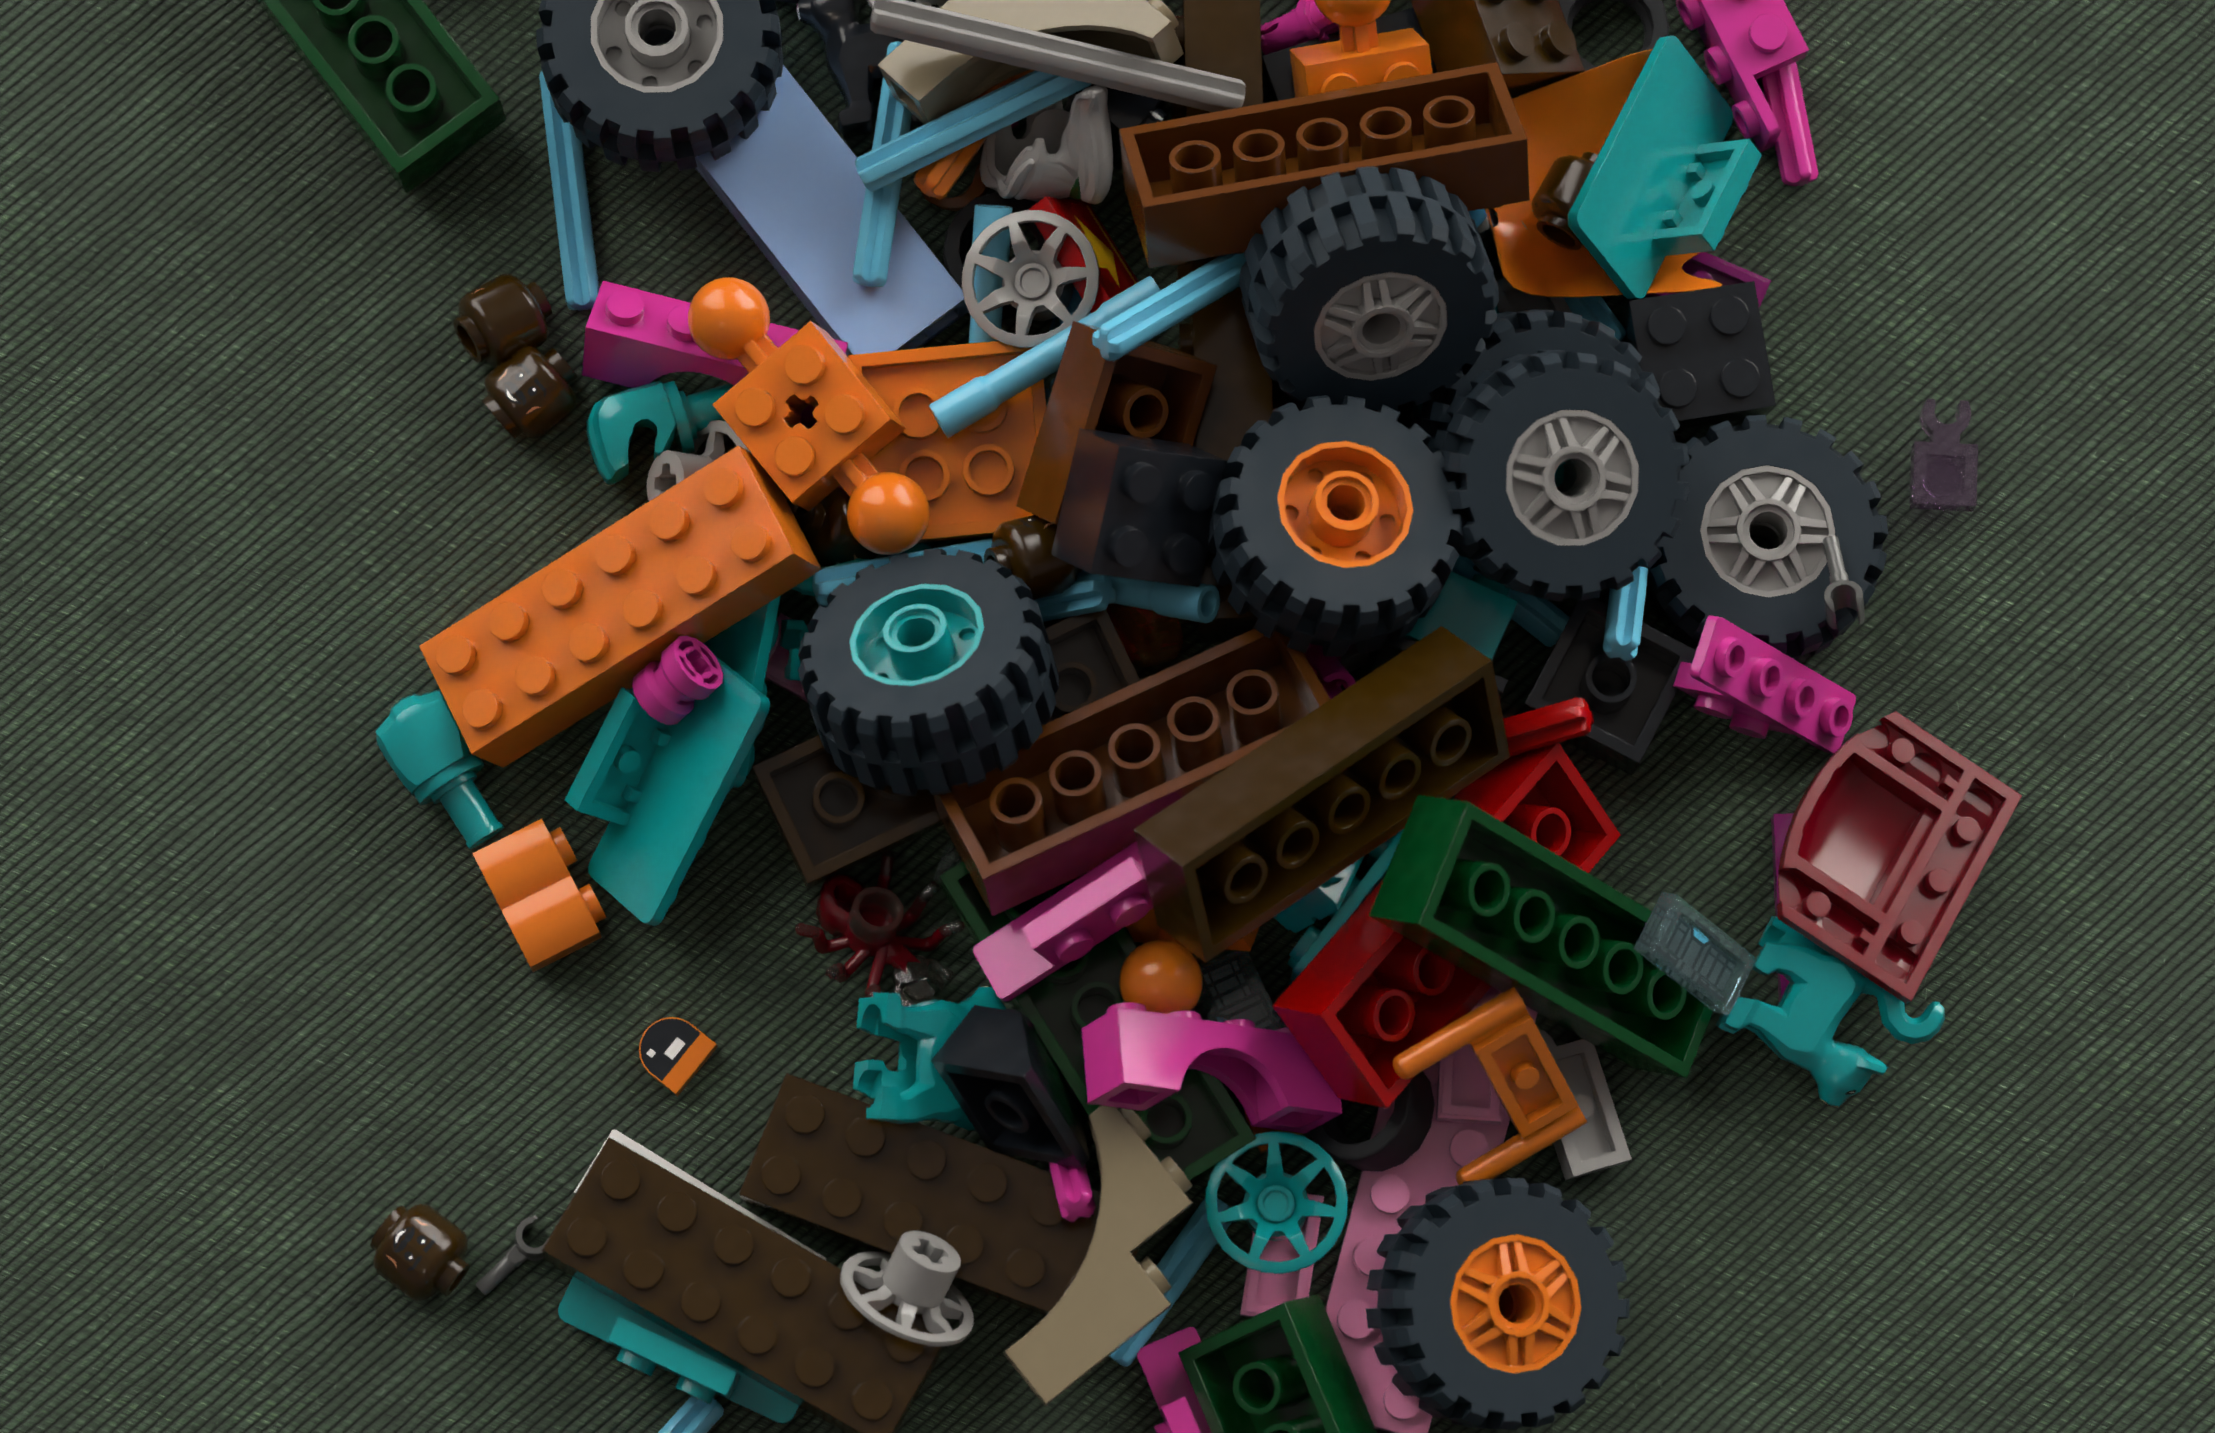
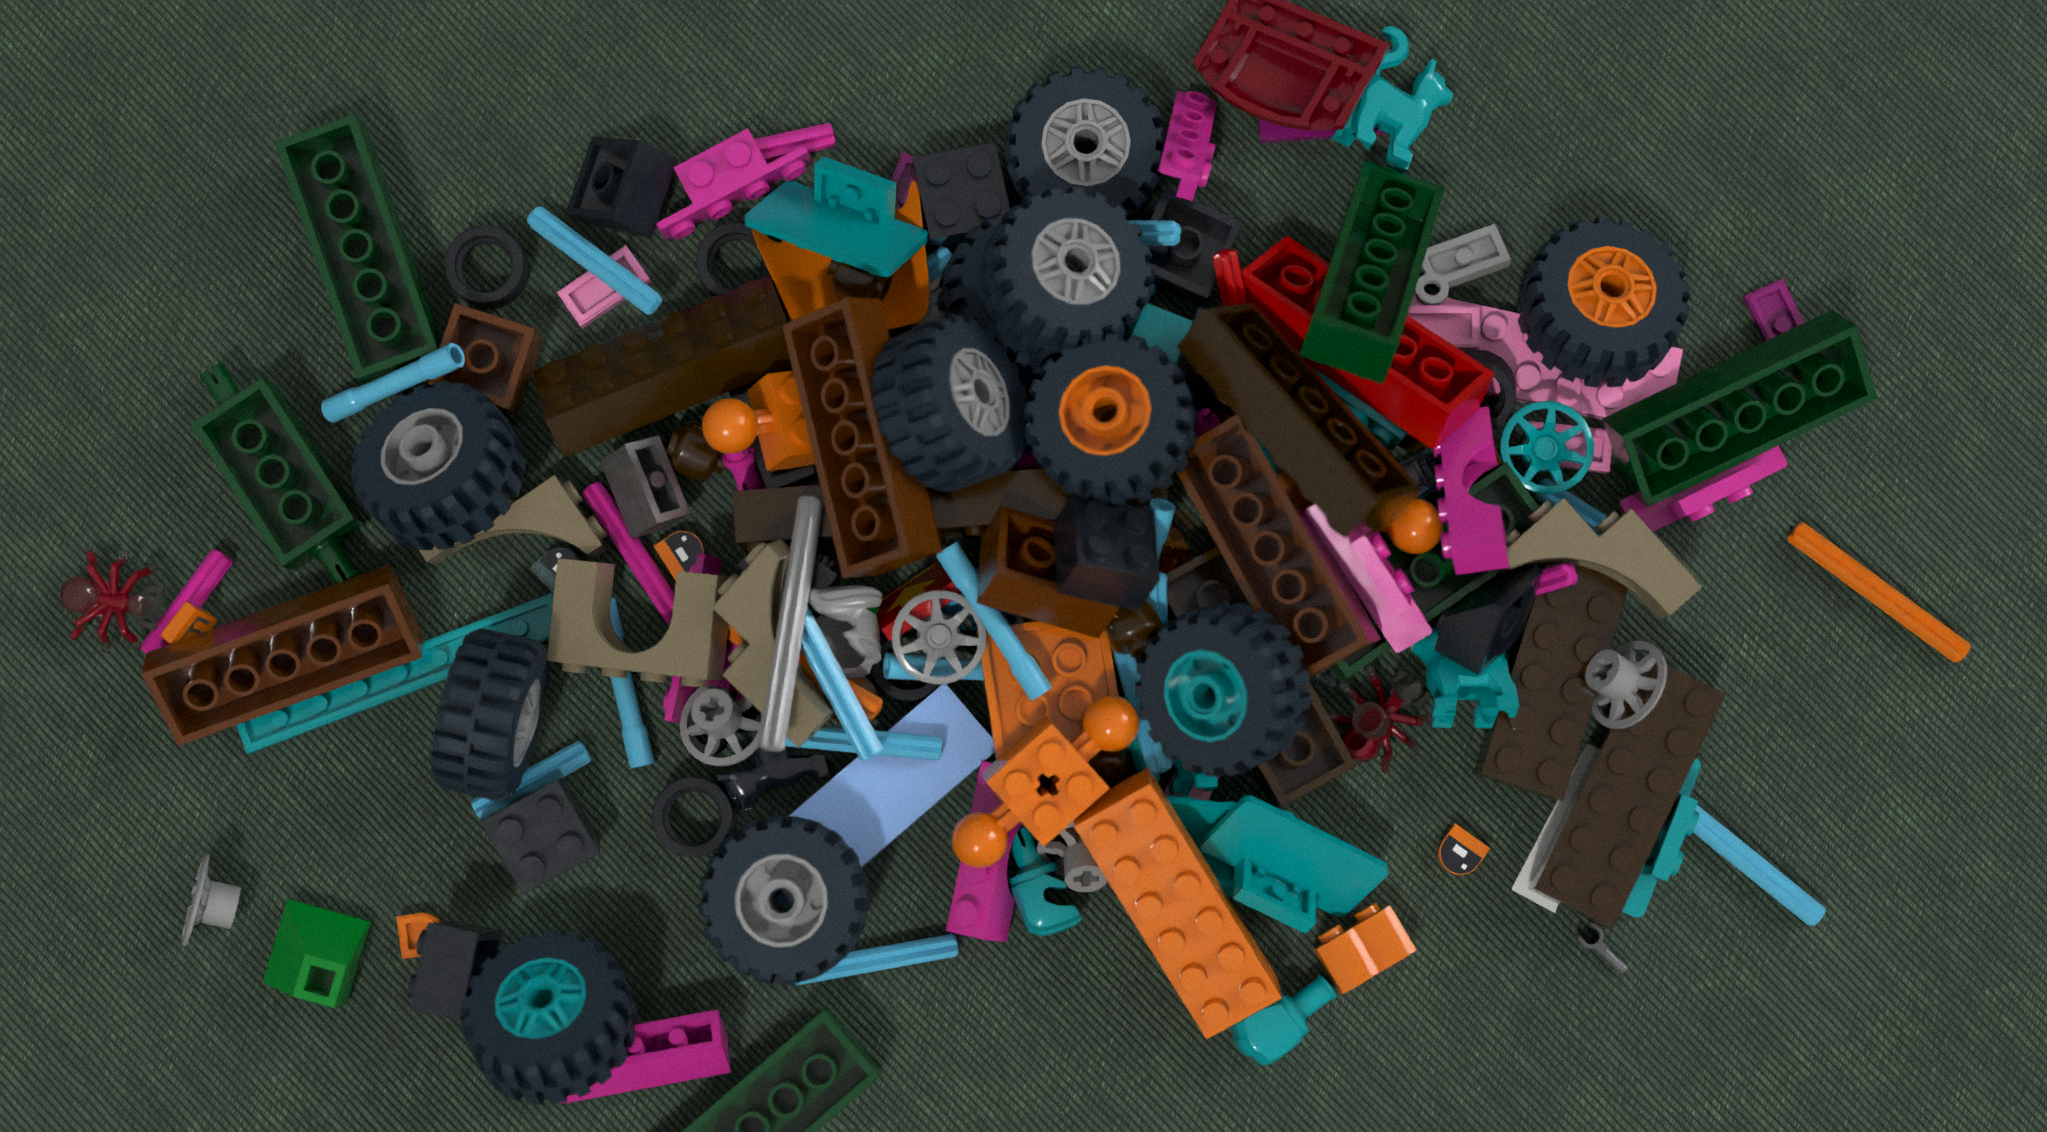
camera: 90 degrees left, 5 degrees up
dark brown head [370,1204,470,1301] -> none
dark brown head [453,273,552,367] -> none
dark brown head [482,345,578,439] -> none
dark pink wheel [632,636,723,725] -> none
medium azure axle [1092,253,1246,361] -> none
orange plate [1393,986,1588,1185] -> none
clear light blue tile [1634,892,1757,1015] -> none
dark grey hand [1823,536,1865,629] -> none
clear purple plate [1909,399,1978,512] -> none

